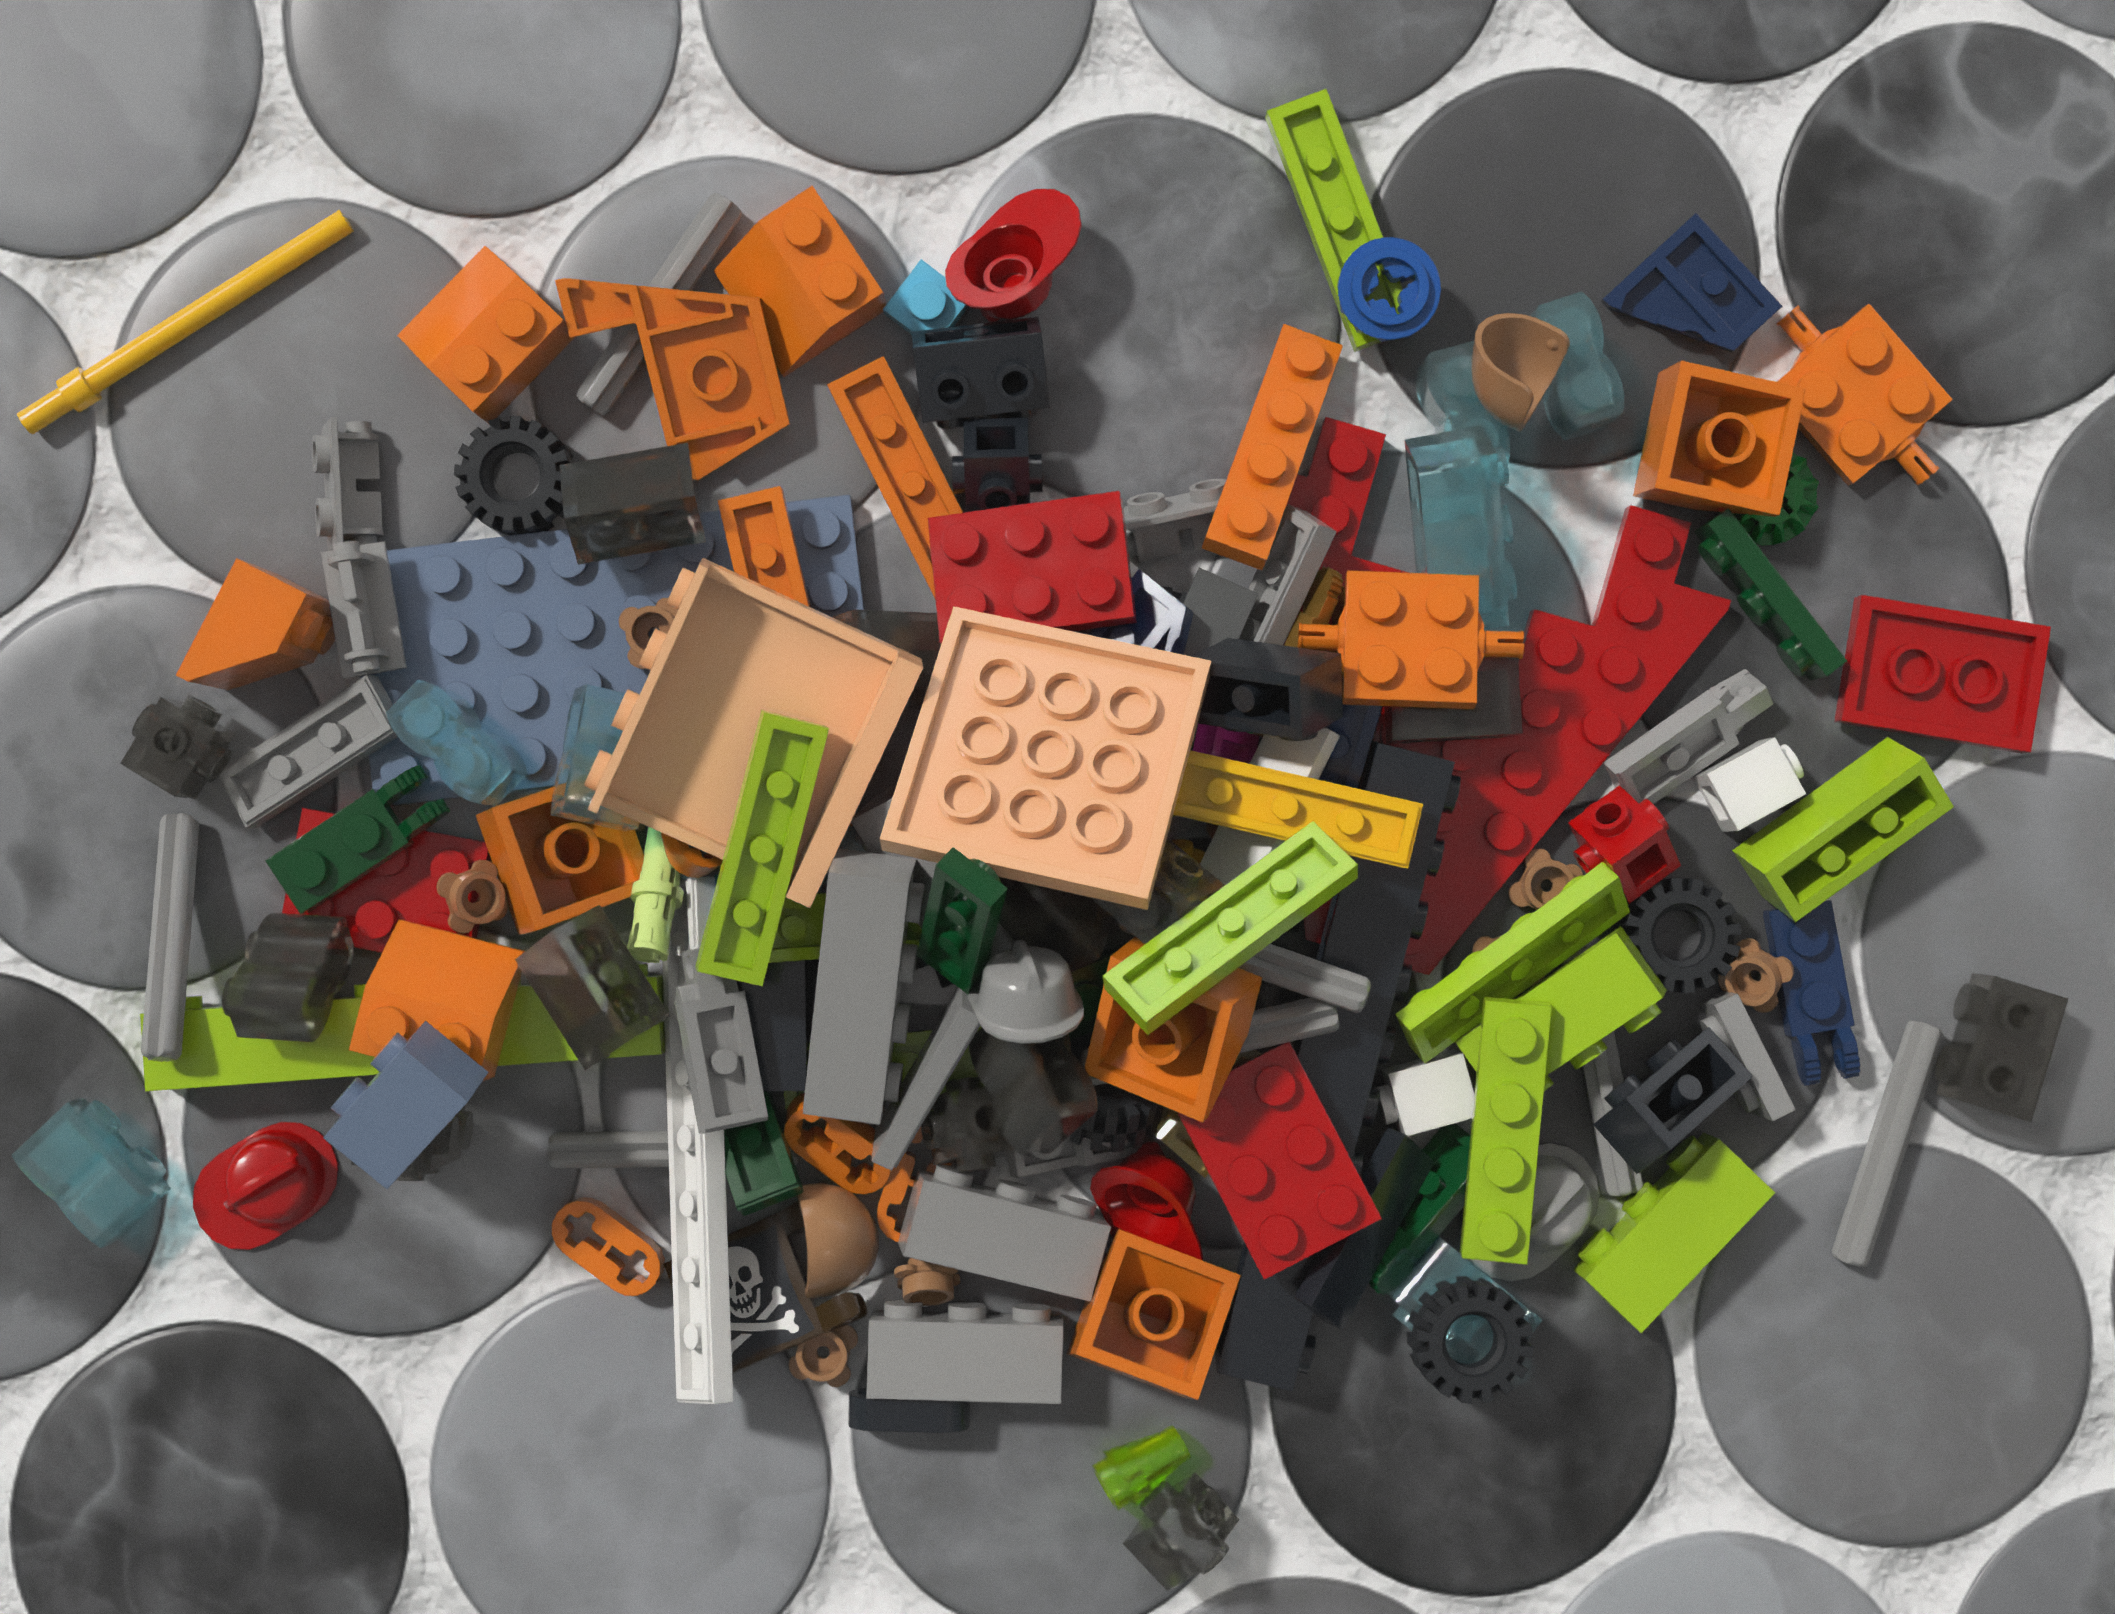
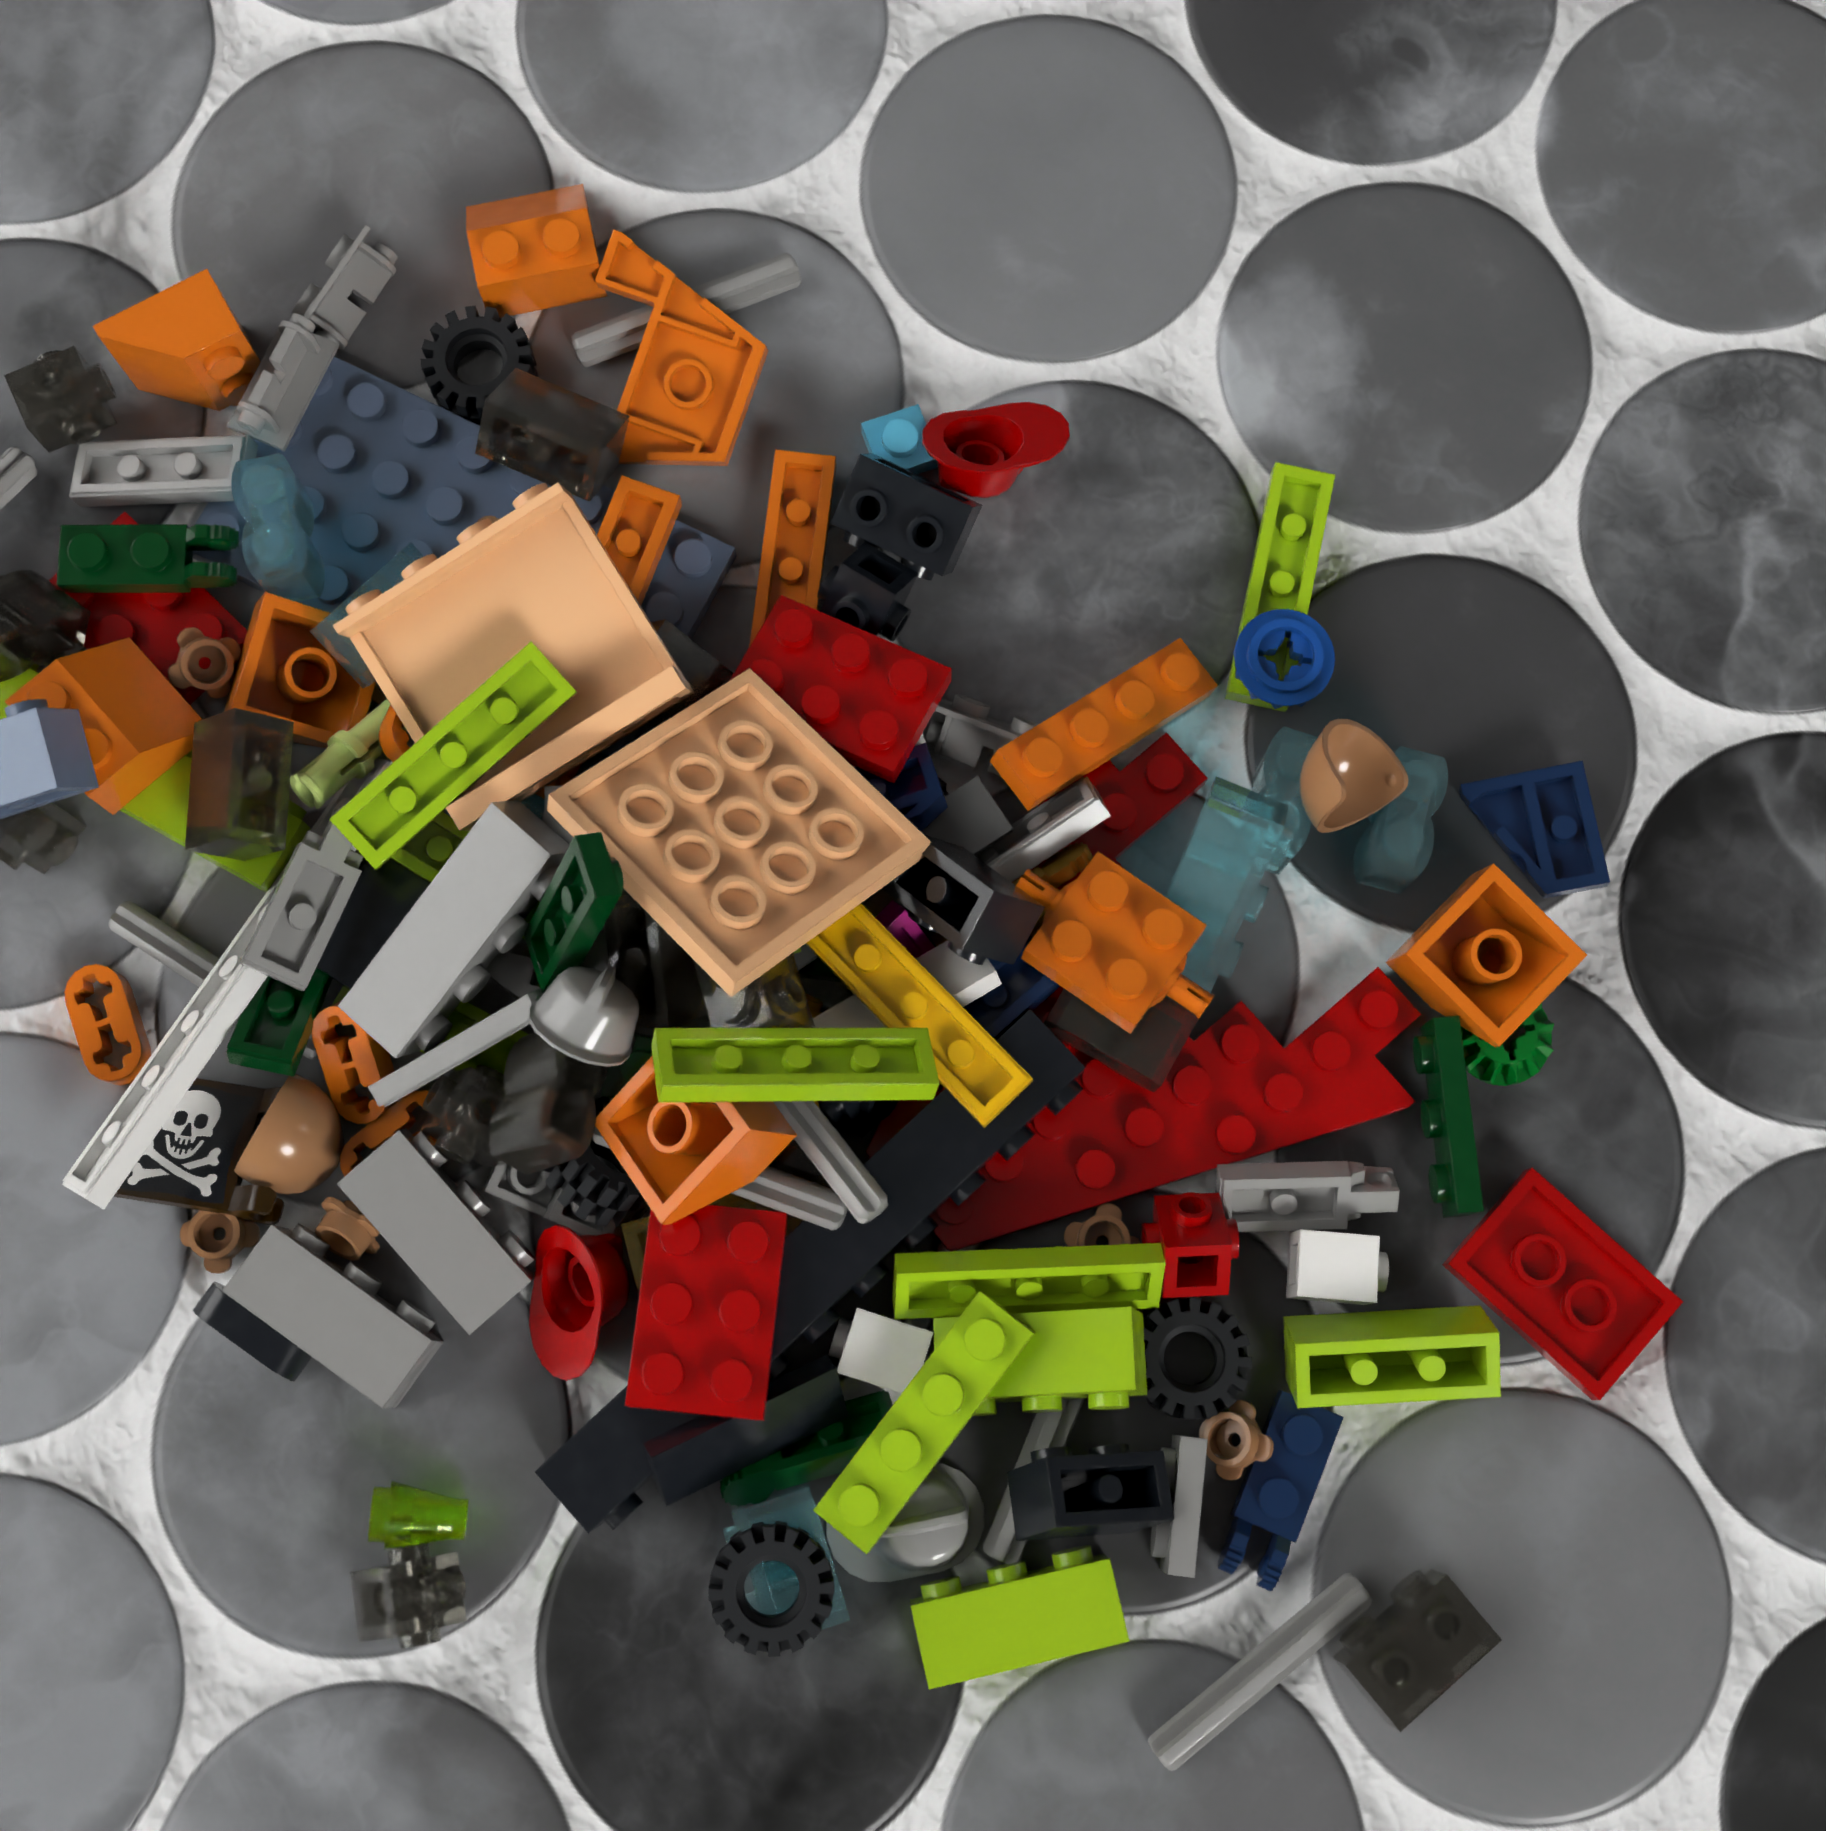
camera: 25 degrees right, 10 degrees down
yellow bar [17,210,354,435] -> none
orange slope [713,185,887,377] -> none
orange slope [1066,1229,1241,1400] -> none
orange plate [1776,304,1953,486] -> none

